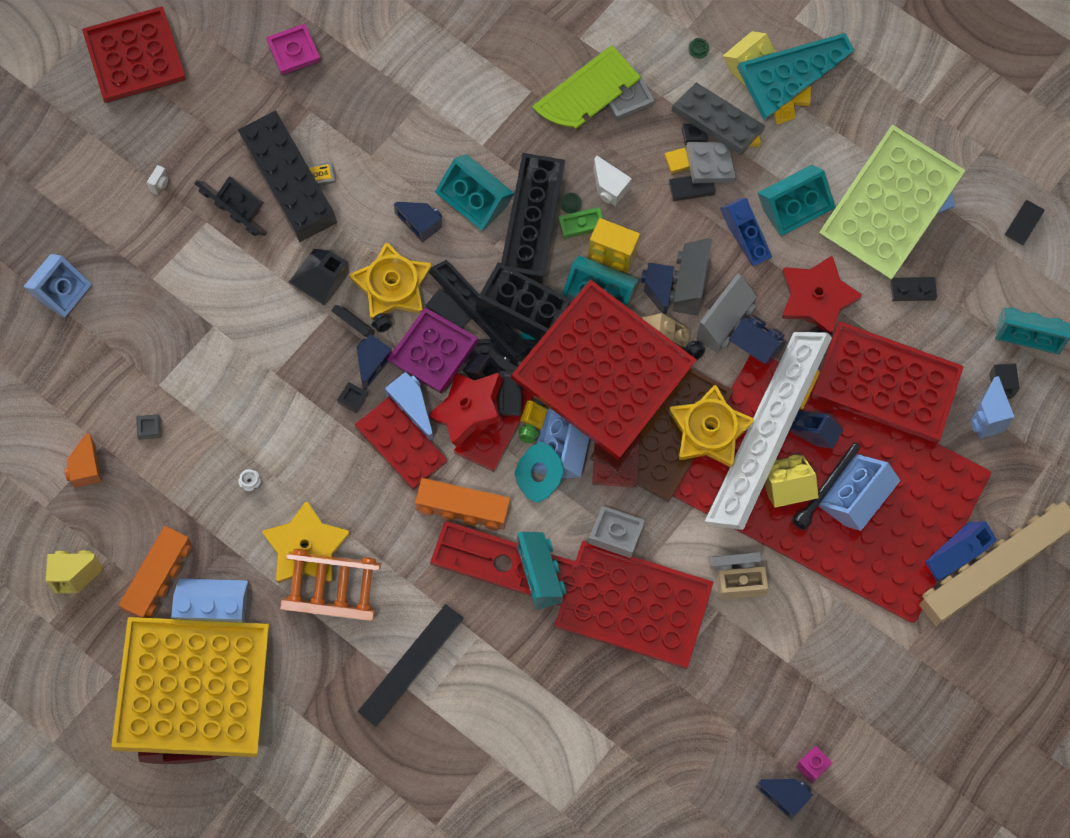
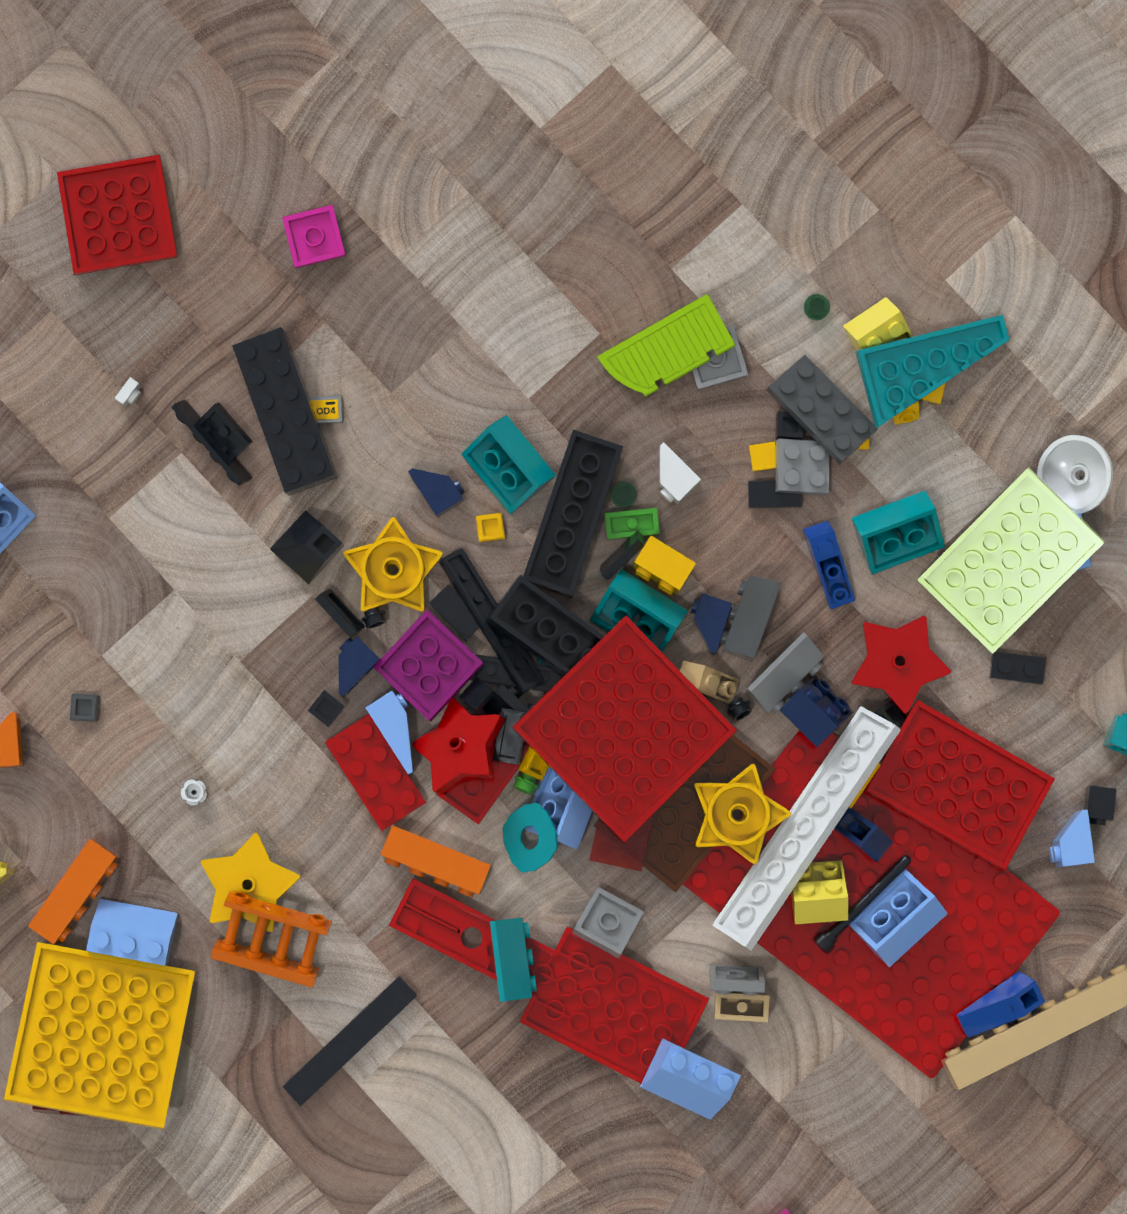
camera: 10 degrees right, 15 degrees up
none -> yellow tile [476,513,505,543]
none -> black tile [600,530,644,580]
none -> light blue slope [640,1039,741,1120]
none -> white dish [1037,435,1113,514]

